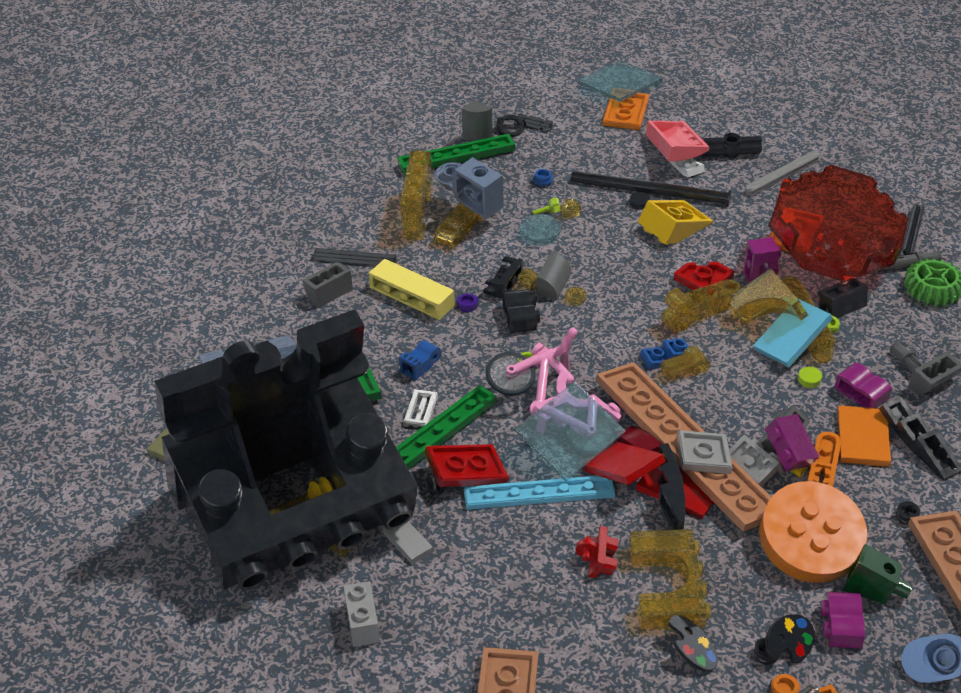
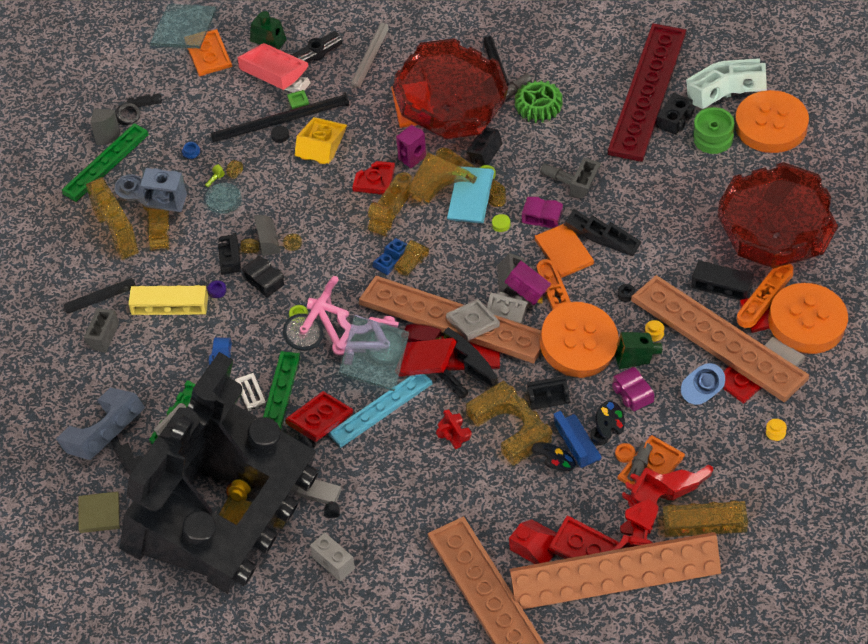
camera: 30 degrees left, 10 degrees up
none -> dark green torso [250,11,287,49]
none -> bright green plate [287,90,309,109]
none -> black hinge [324,501,340,518]
none -> black axle [438,369,468,399]
none -> black hinge [527,376,570,410]
none -> blue panel [554,411,602,468]
none -> yellow wheel [645,320,664,342]

